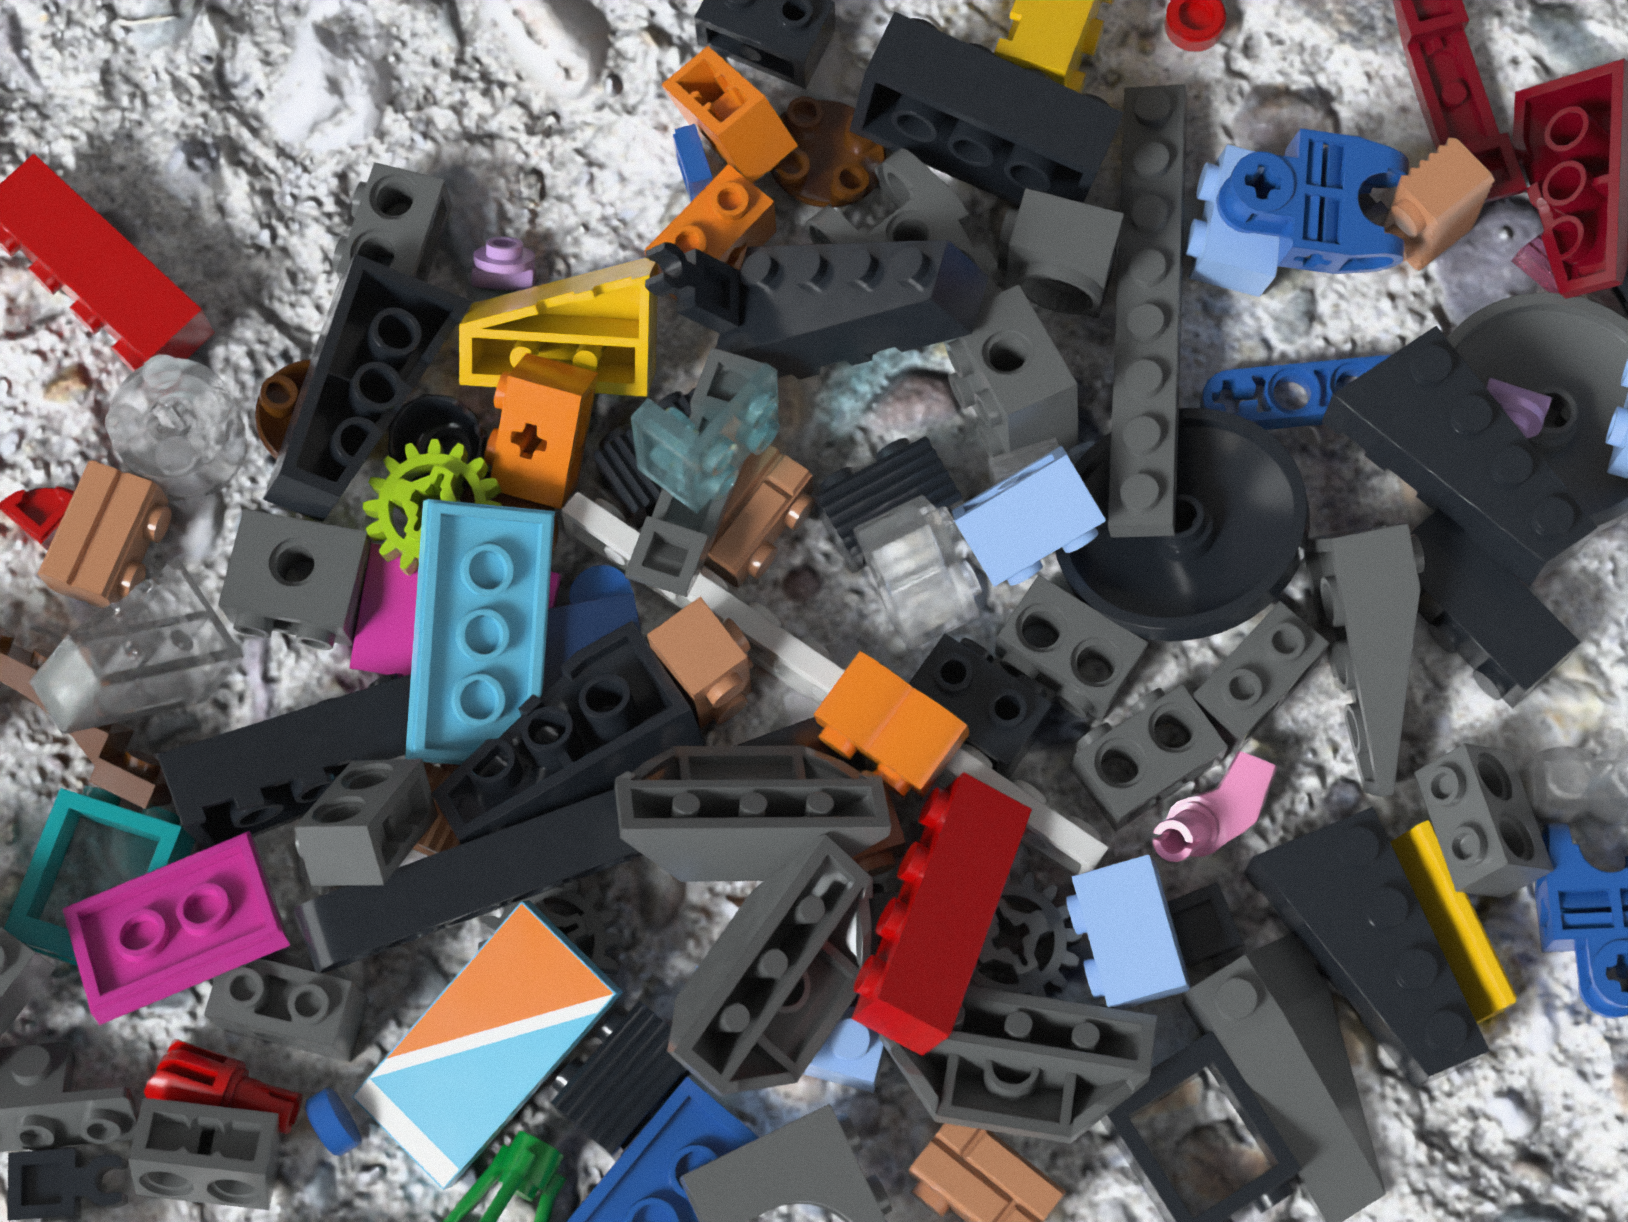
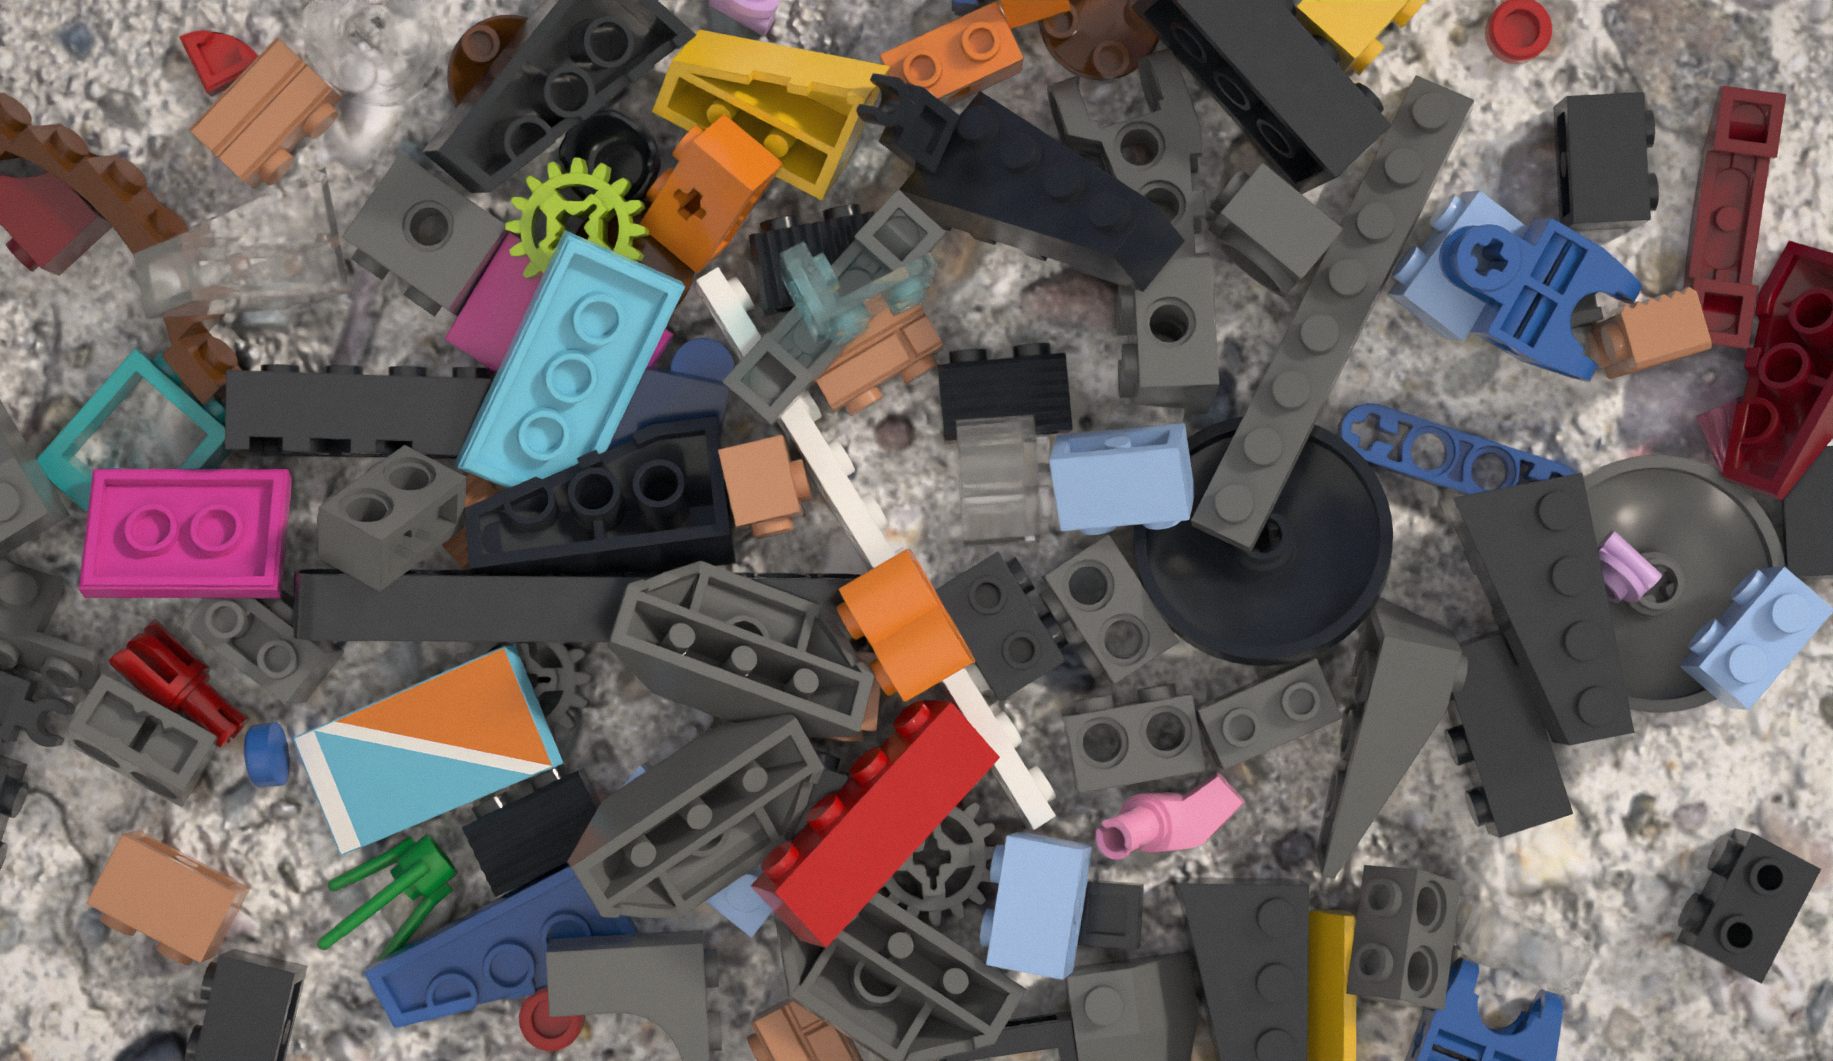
camera: 20 degrees right, 15 degrees up
none -> black brick [1553,92,1659,231]

